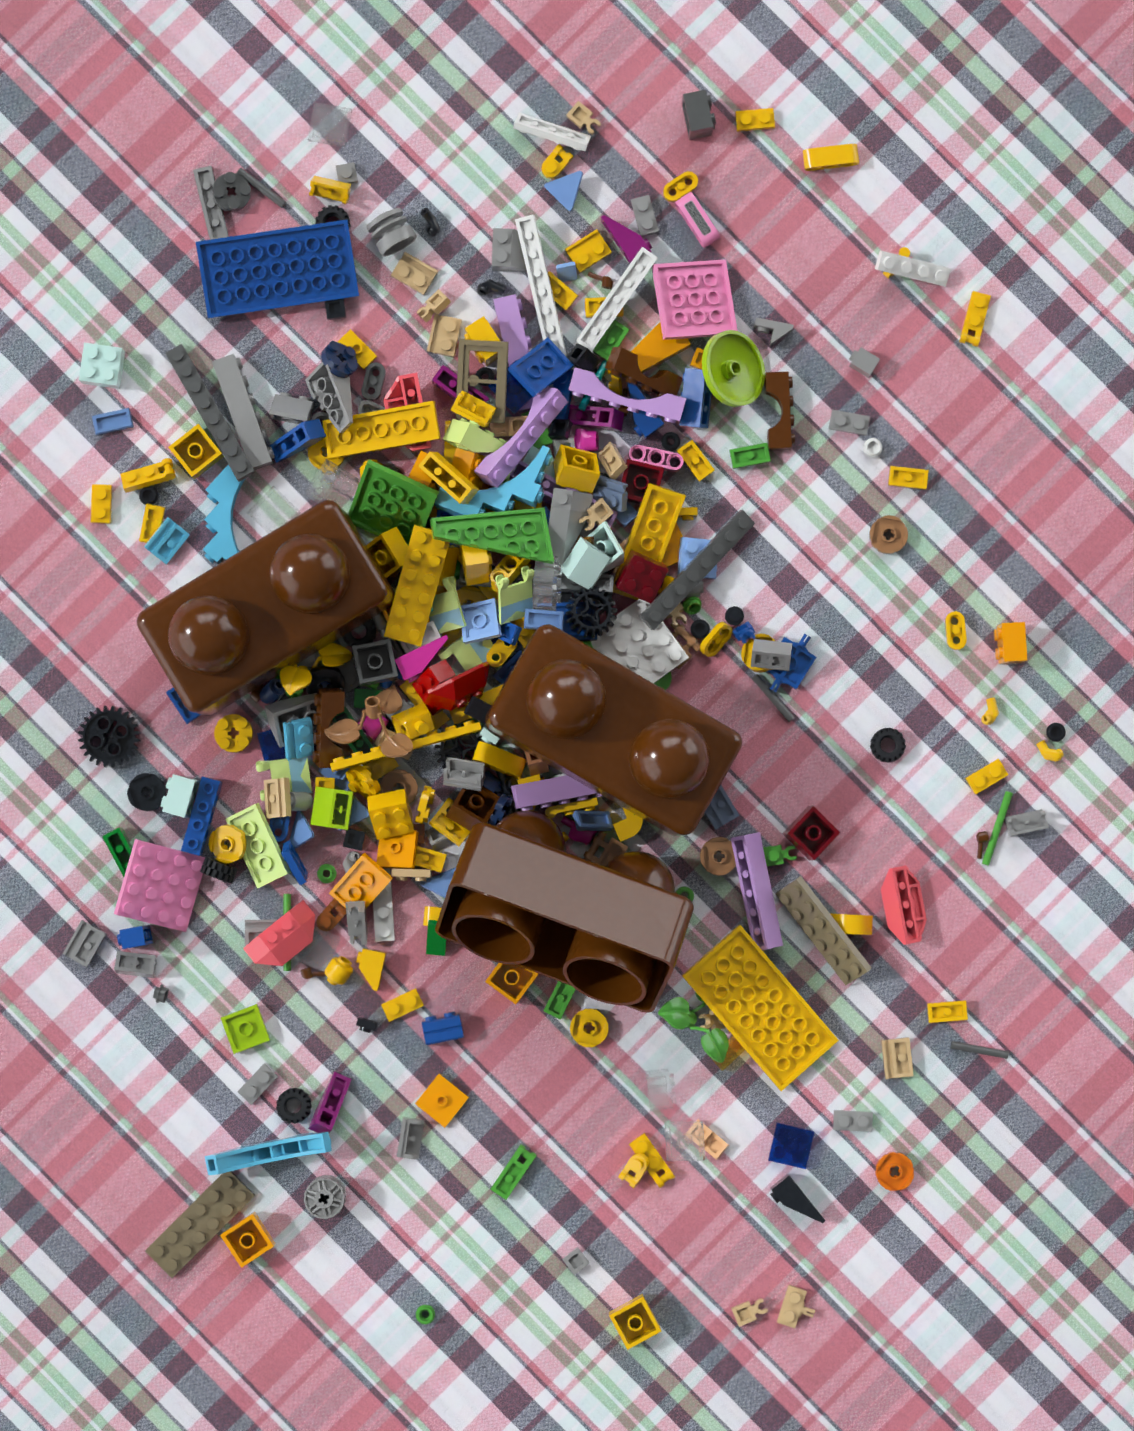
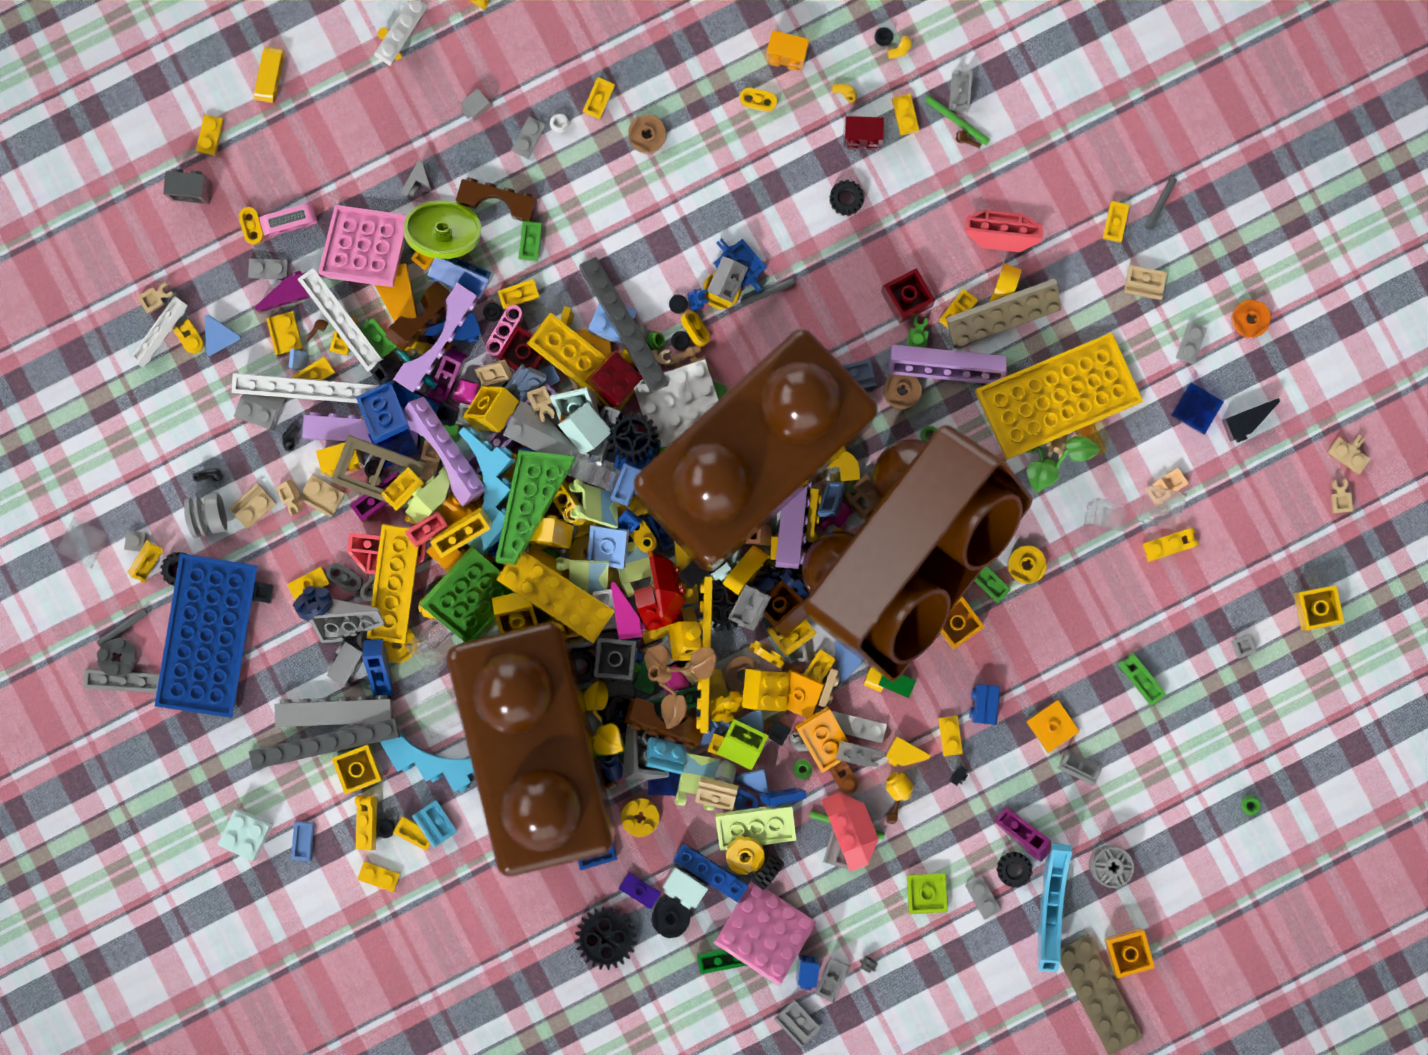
camera: 70 degrees left, 0 degrees up
yellow plate [618,1153,649,1189] -> none
none -> coral slope [405,511,449,548]
none -> dark purple plate [618,872,661,910]
none -> dark red brick [843,116,884,150]
none -> yellow slope [938,289,978,329]

